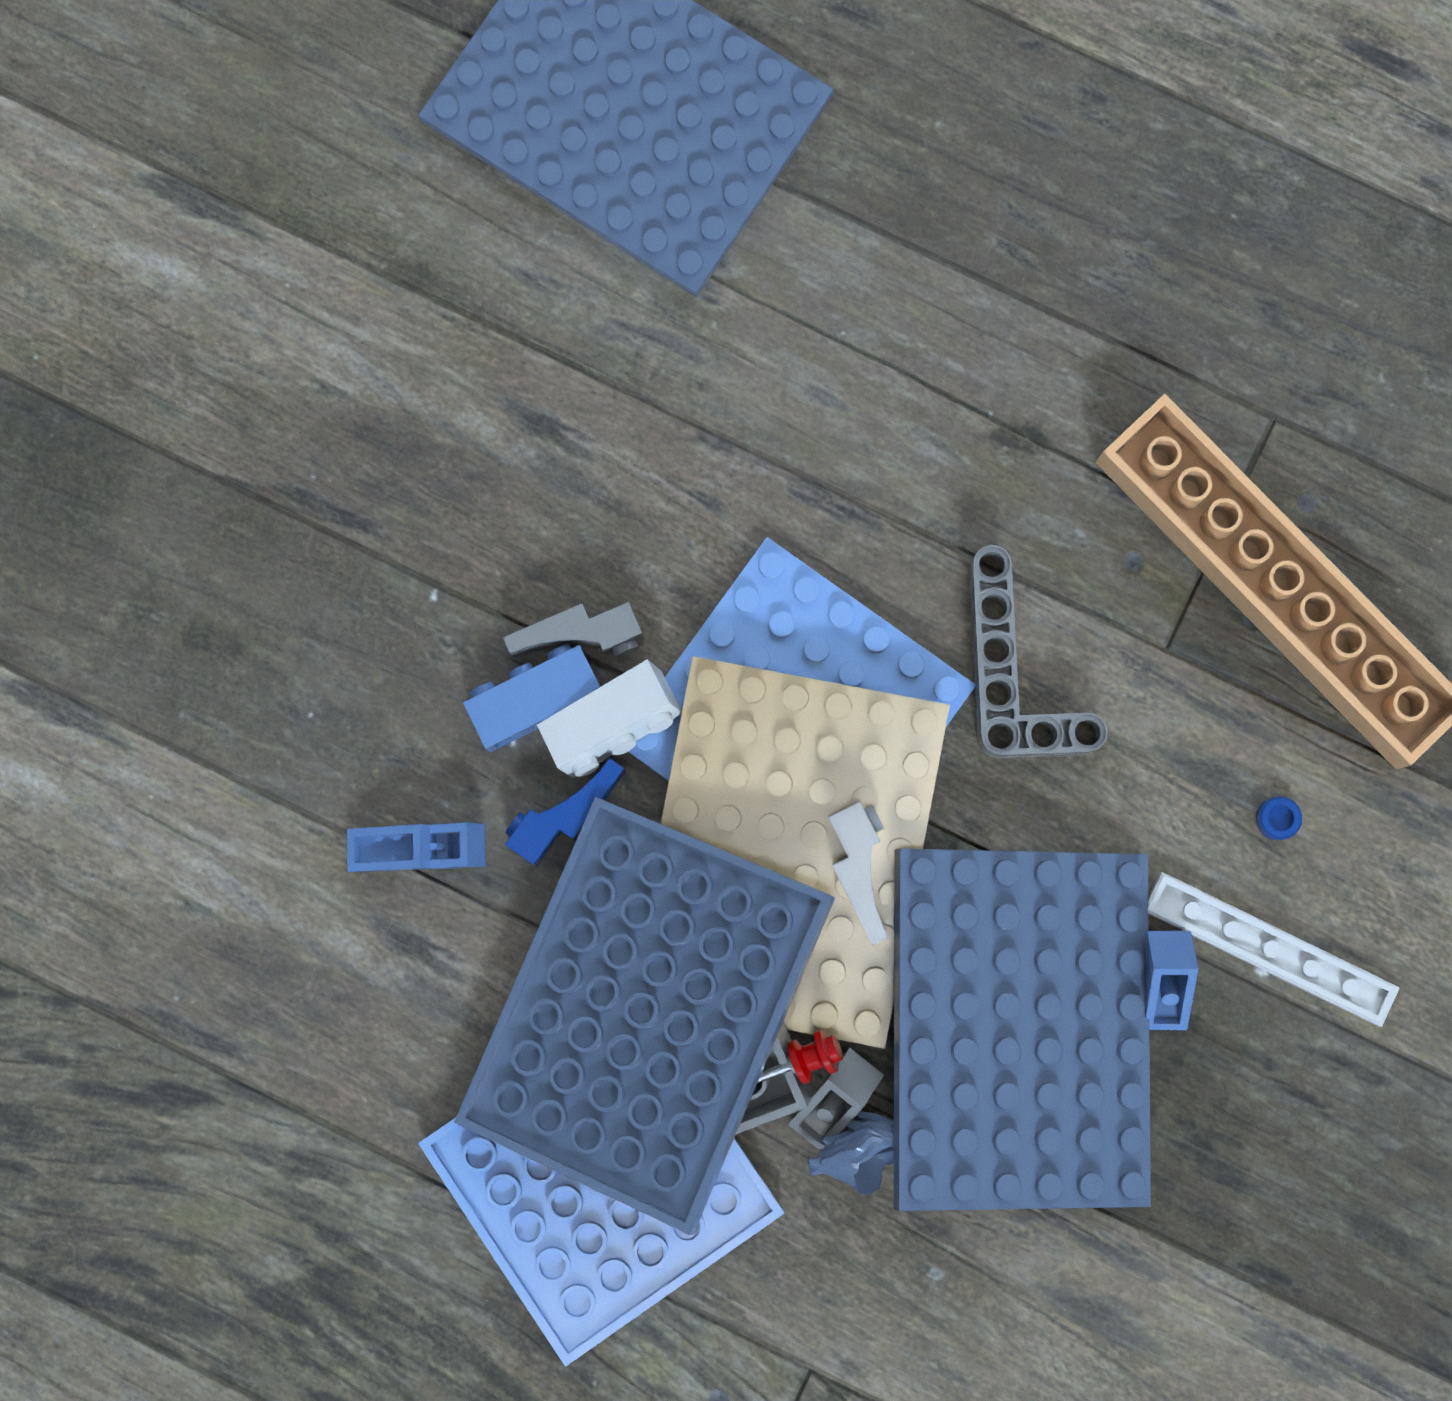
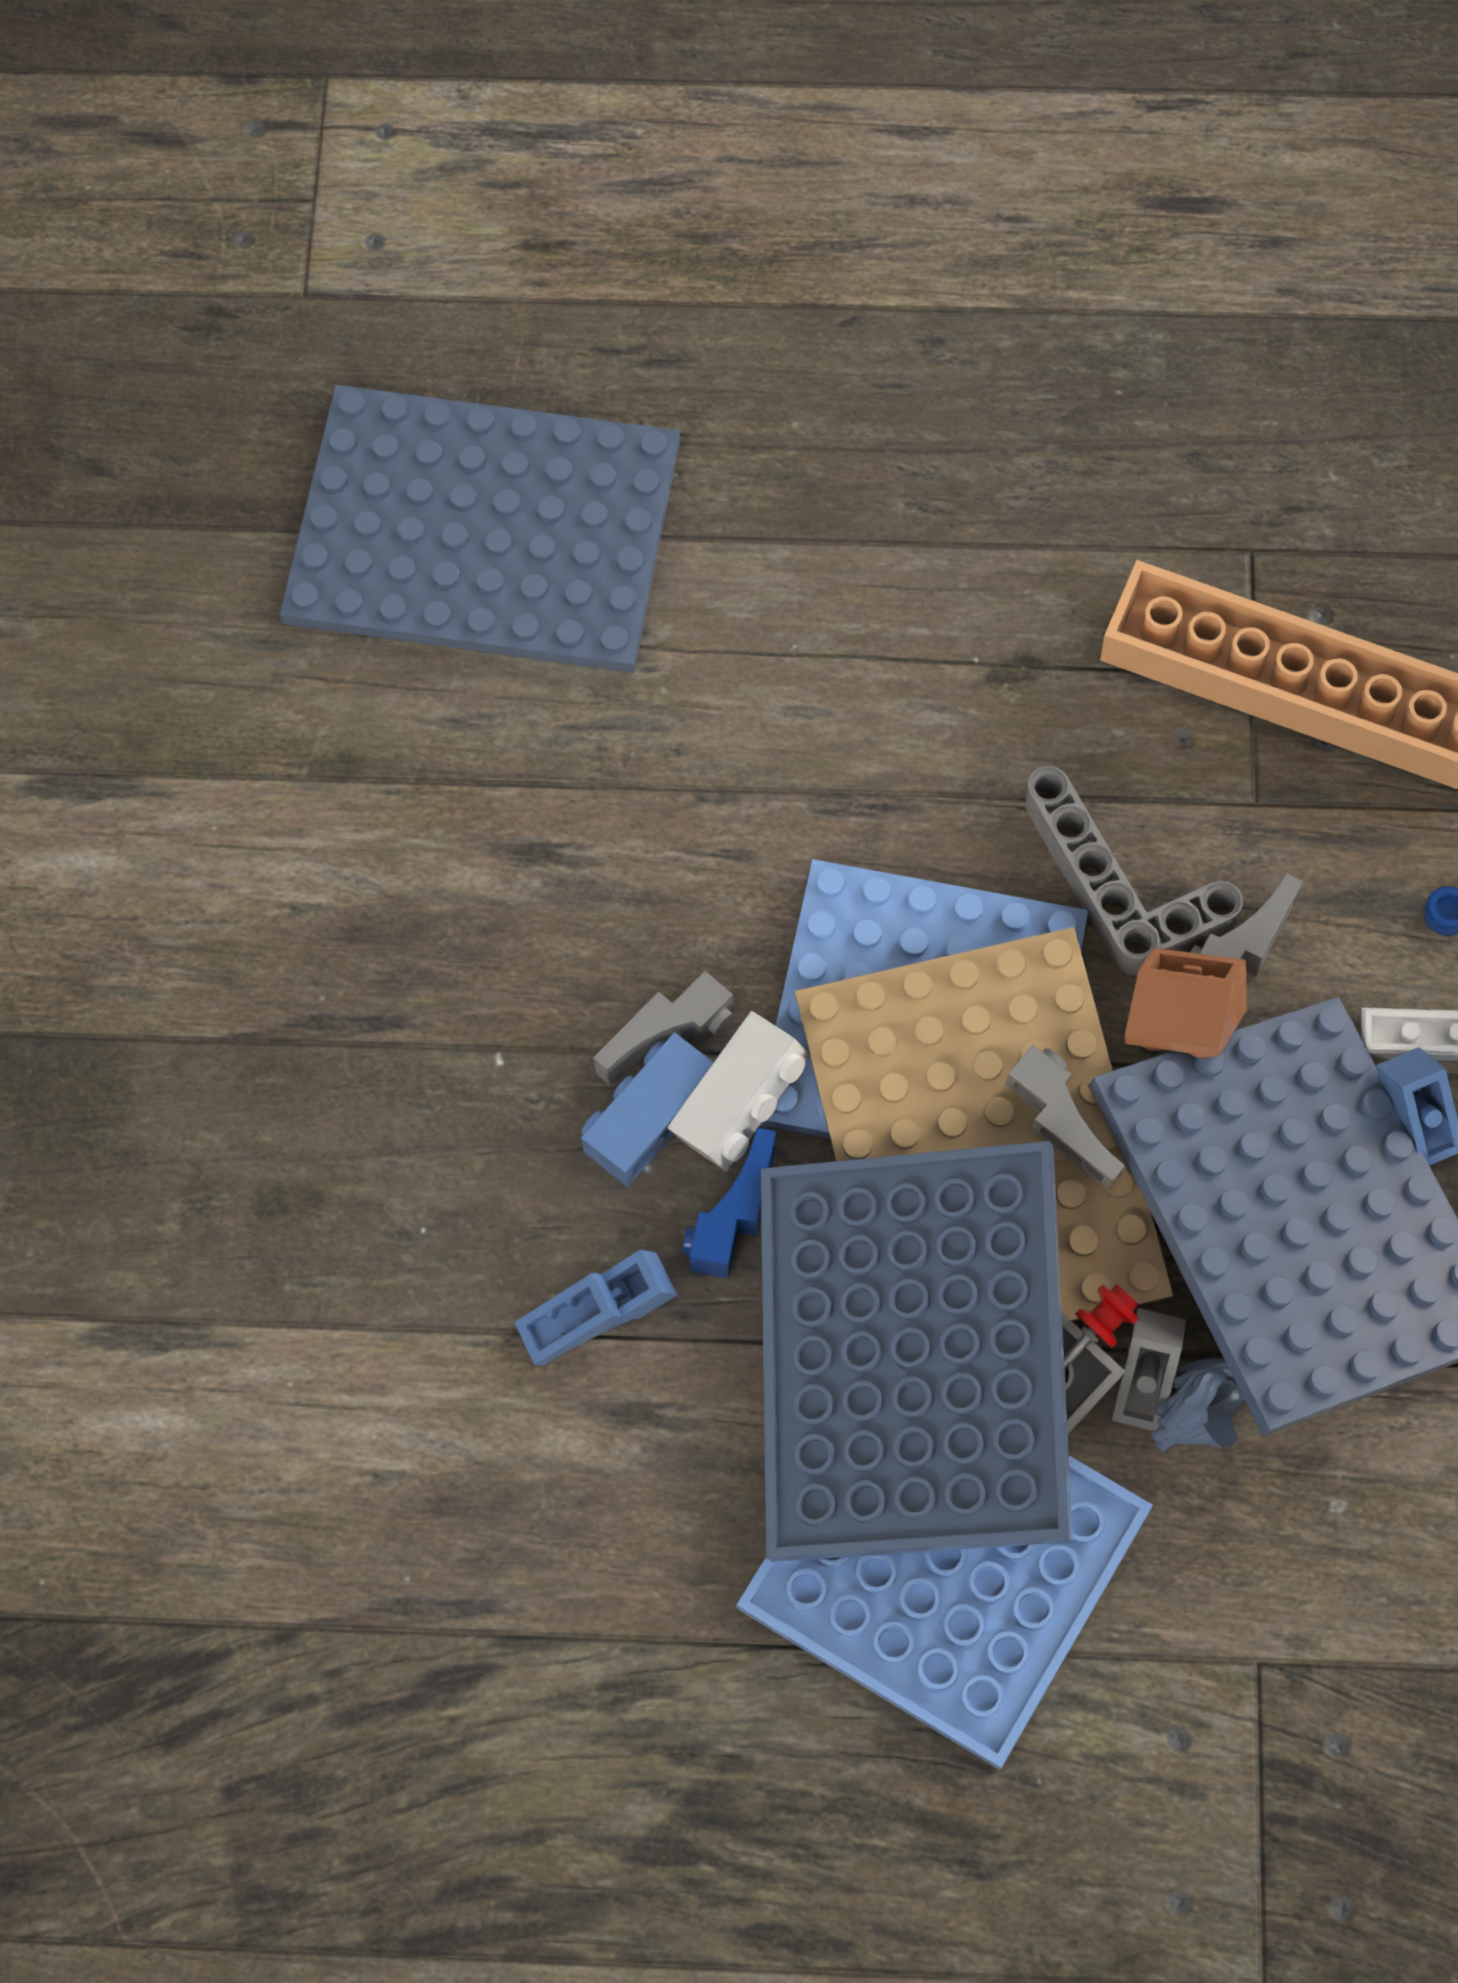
camera: 25 degrees left, 15 degrees down
none -> nougat slope [1125,948,1247,1058]
none -> light grey slope [1190,873,1303,976]

